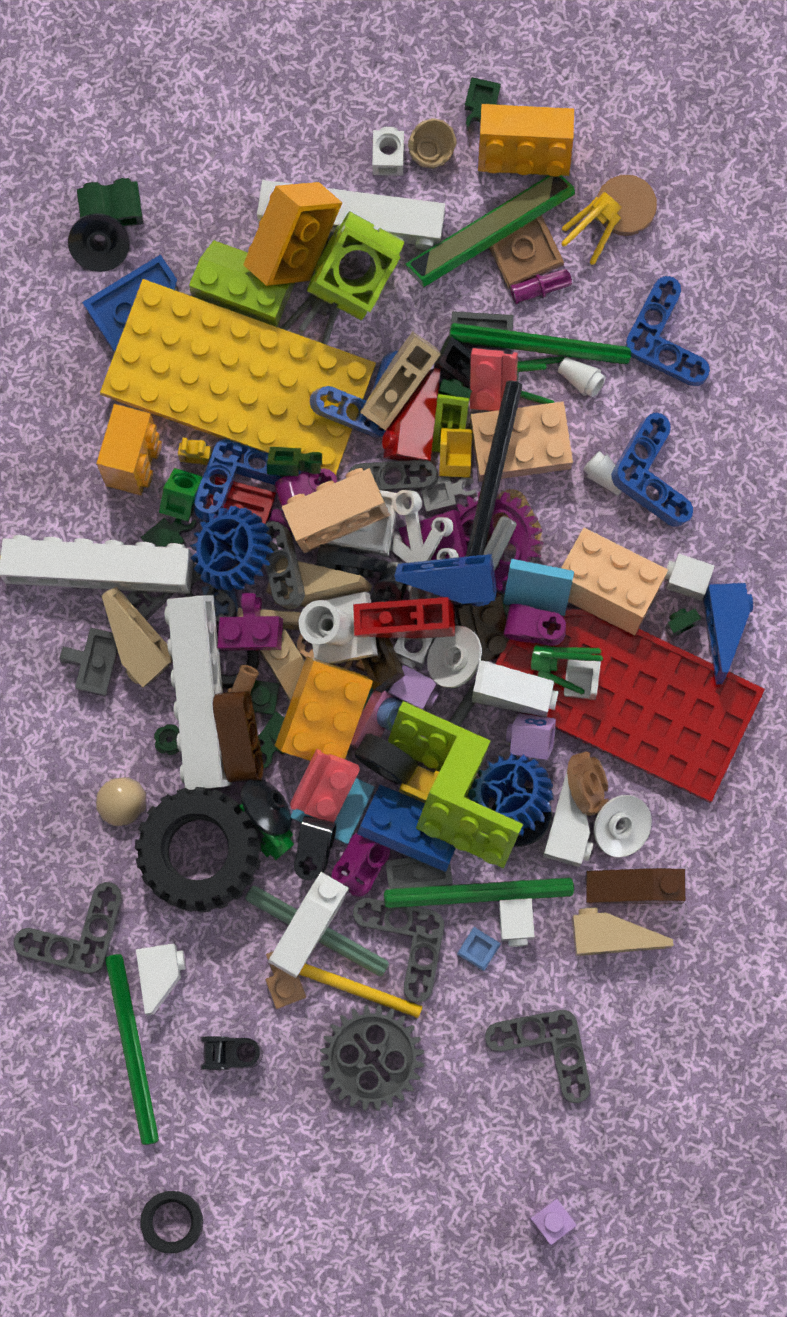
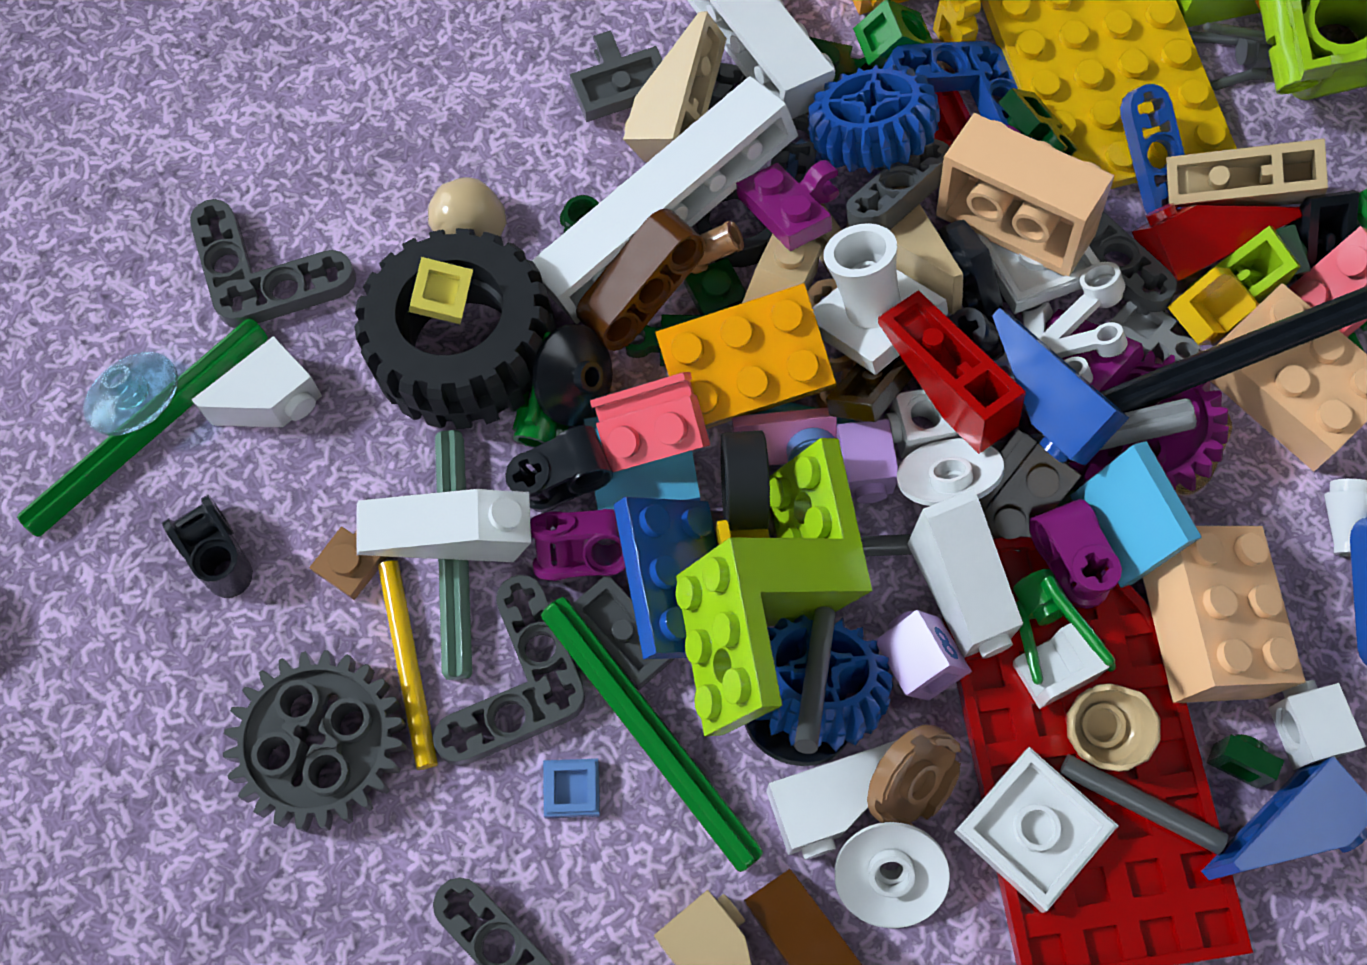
camera: 55 degrees right, 10 degrees down
white brick [499,898,535,947] -> none
none -> clear light blue dish [83,352,178,436]
none -> light yellow plate [409,257,473,324]
none -> dark grey bar [794,606,836,754]
none -> white tile [954,747,1118,913]
none -> dark grey bar [1059,754,1228,855]
none -> tan hair [1067,684,1160,772]

